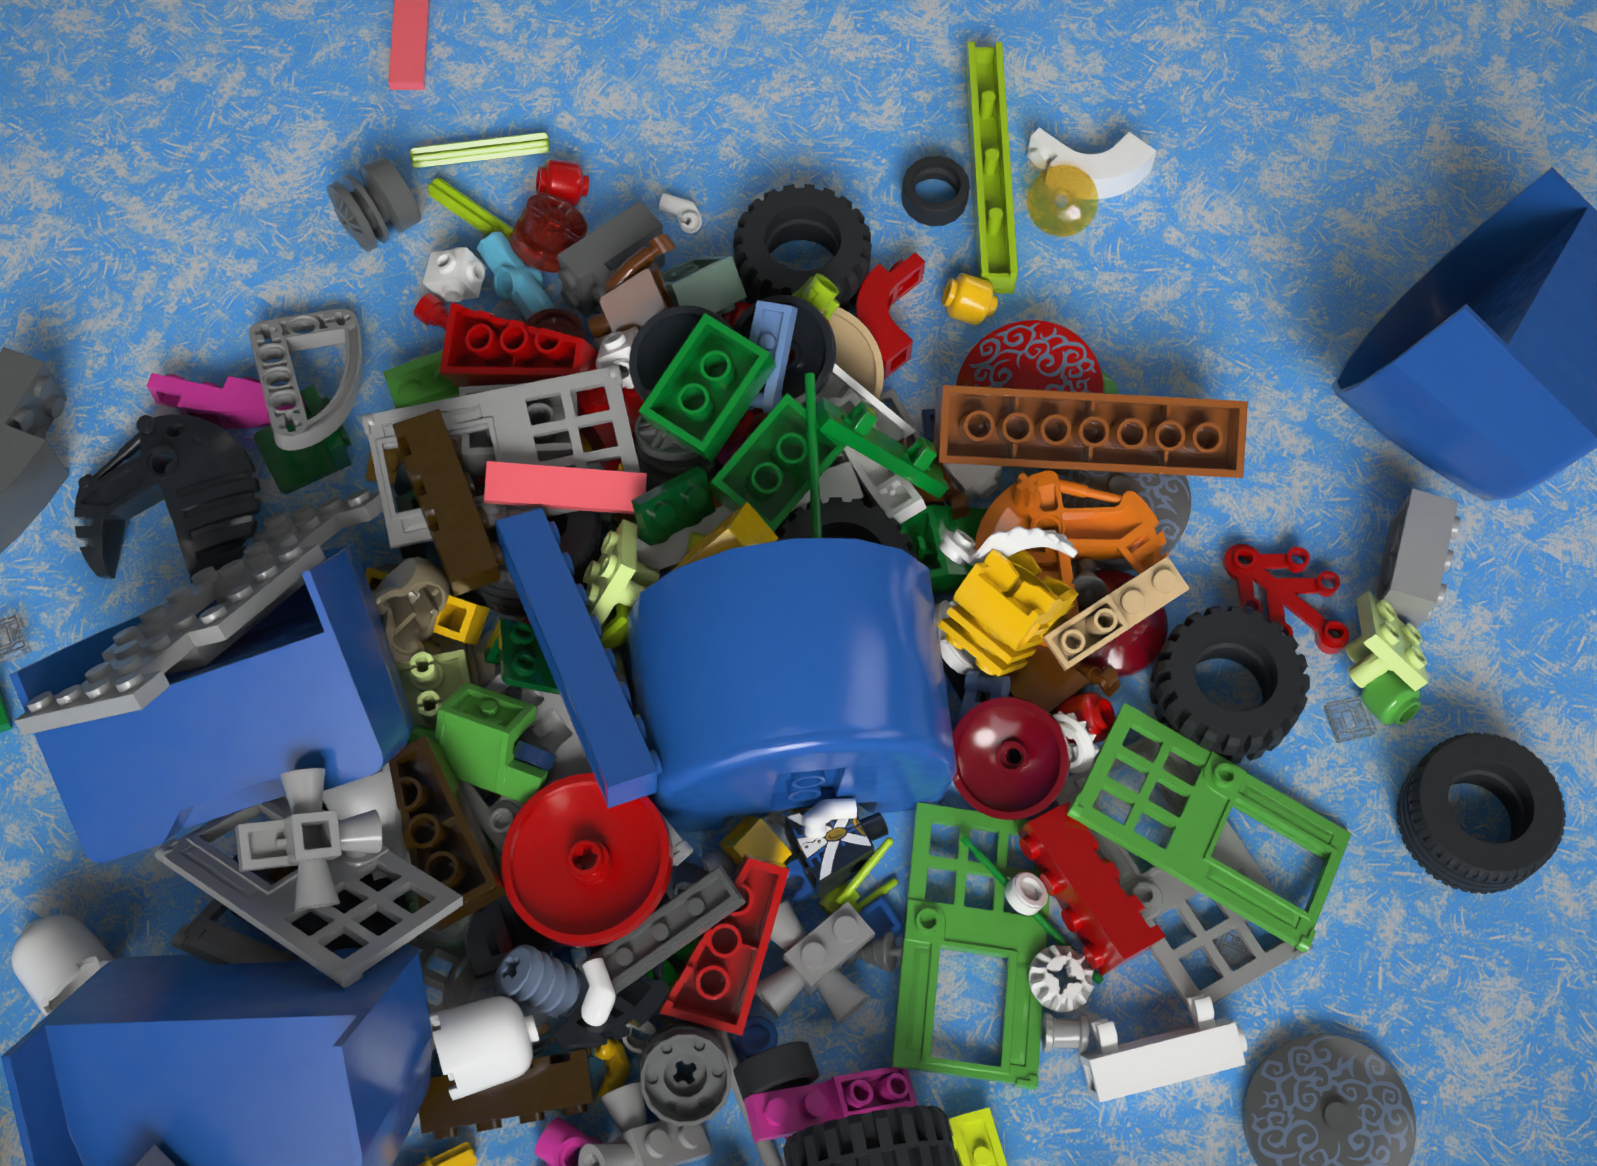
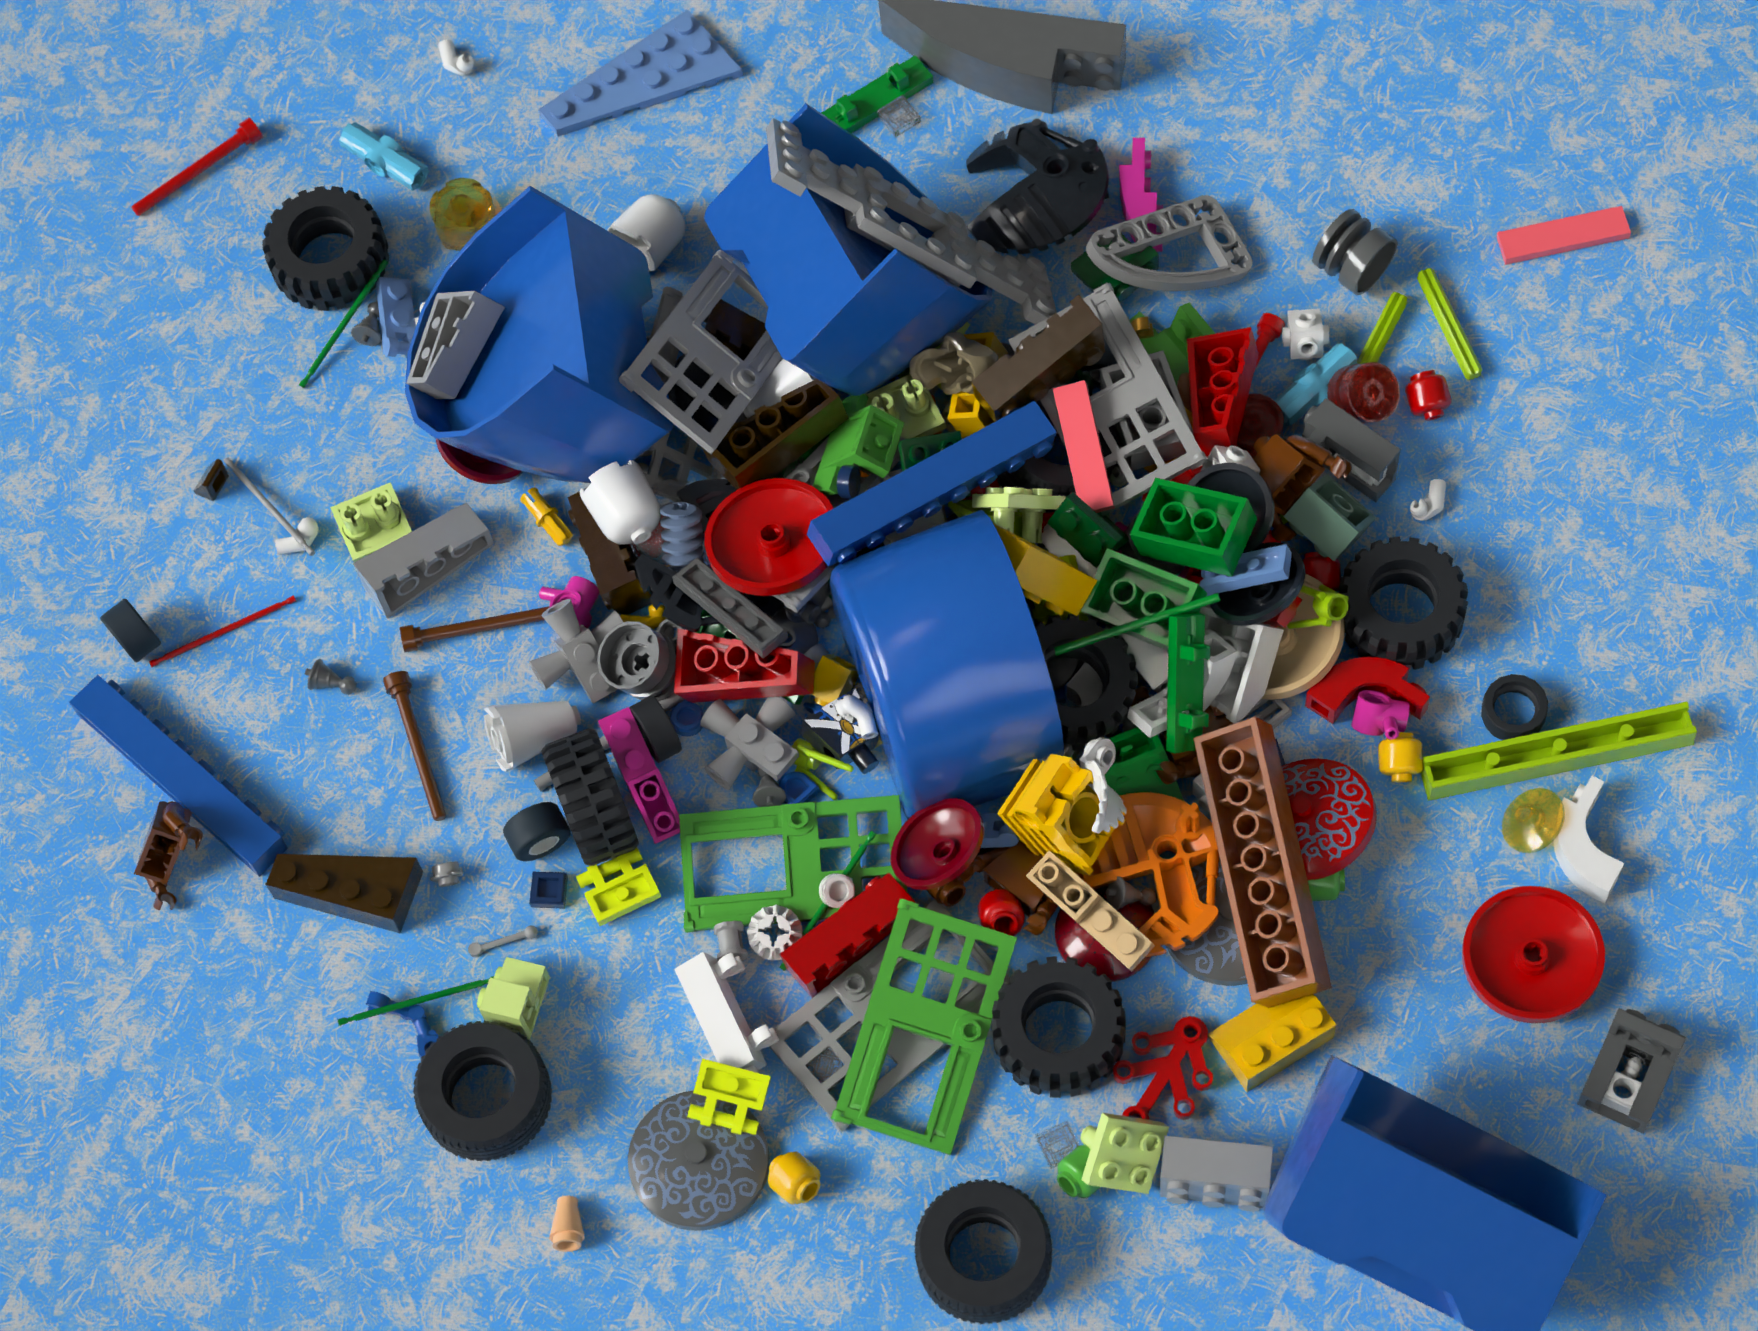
camera: 90 degrees right, 0 degrees up
light grey brick [235,768,382,910] -> none
white arm [581,958,616,1026] -> none
white gear [1052,711,1100,773] -> none
none -> neon yellow plate [687,1059,771,1135]
none -> yellow head [768,1151,821,1205]
none -> yellow slope [1208,994,1336,1092]
none -> dark pink piece [1351,690,1409,740]
none -> red dish [1462,886,1605,1023]
none -> dark grey brick [1577,1008,1686,1134]

